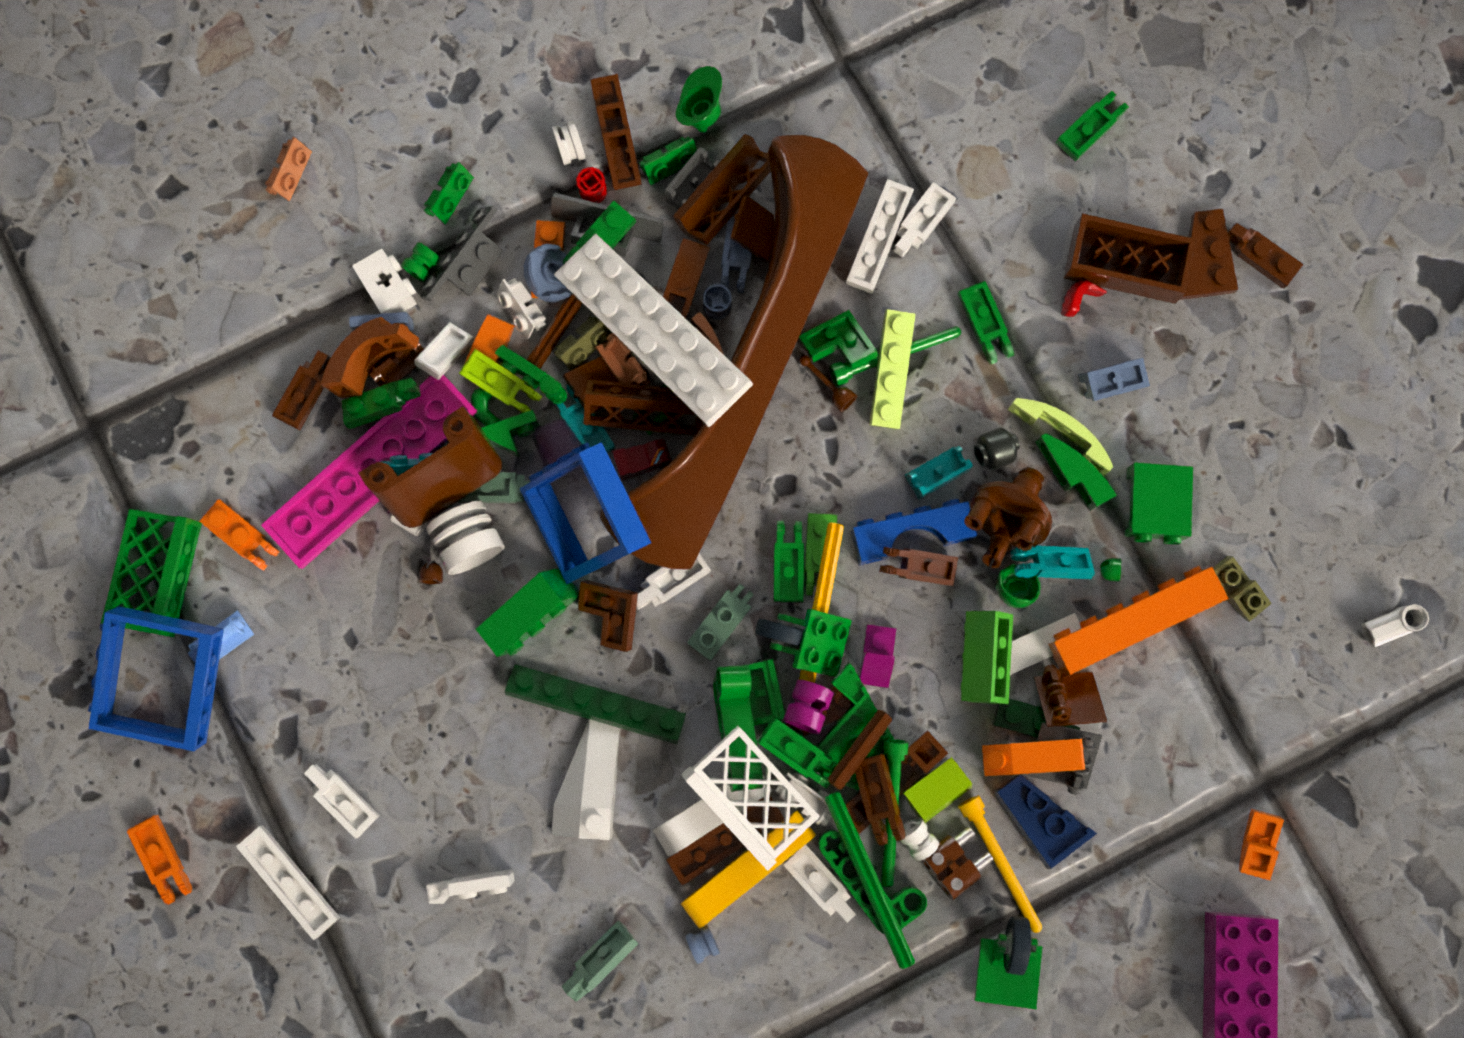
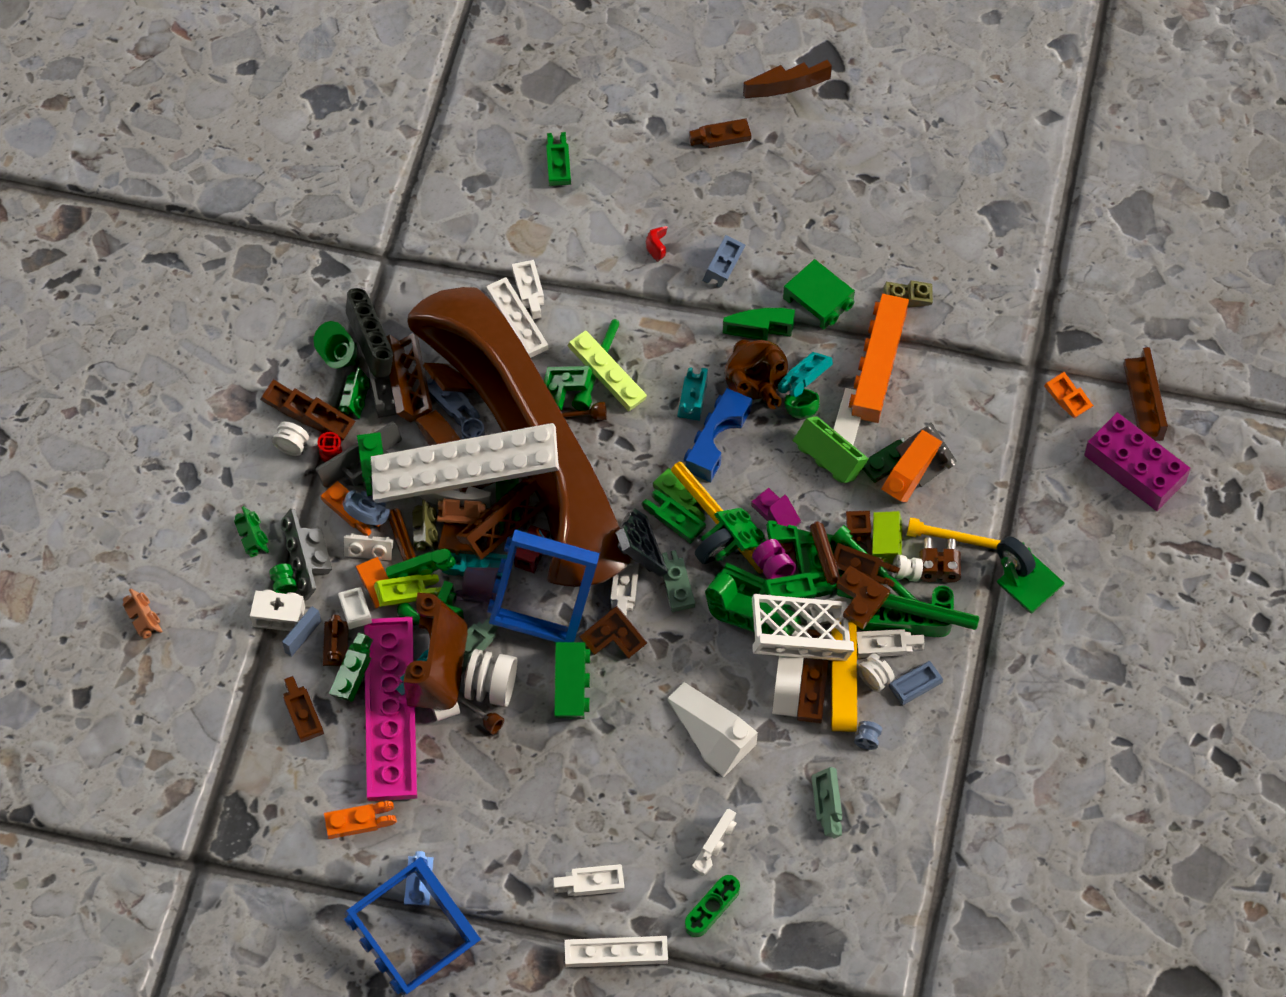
camera: 50 degrees left, 20 degrees down
green fence [100,509,202,638] -> none
dark orange arch [320,317,419,398] -> none
dark green plate [505,664,686,745] -> none
reddish brown hinge [879,547,959,586] -> none
green hinge [957,281,1014,365] -> none
pearl dark grey head [974,428,1020,470] -> none
dark blue wing [994,775,1097,869] -> none
yellowish green slope [1008,398,1113,476] -> none
reddish brown hinge [1034,665,1107,727] -> none
reddish brown brick [1063,213,1196,304] -> none
green hinge [1100,558,1122,582] -> none
reddish brown wing [1180,209,1238,300] -> none
white piece [1361,604,1429,648] -> none
none -> pearl dark grey beam [345,288,393,377]
none -> black plate [616,508,668,577]
none -> green beam [685,875,740,937]
none -> reddish brown slope [743,60,832,98]
none -> reddish brown plate [836,566,891,629]
none -> white wheel [857,653,895,692]
none -> sand blue tile [889,661,943,706]
none -> reddish brown fence [1123,347,1168,441]

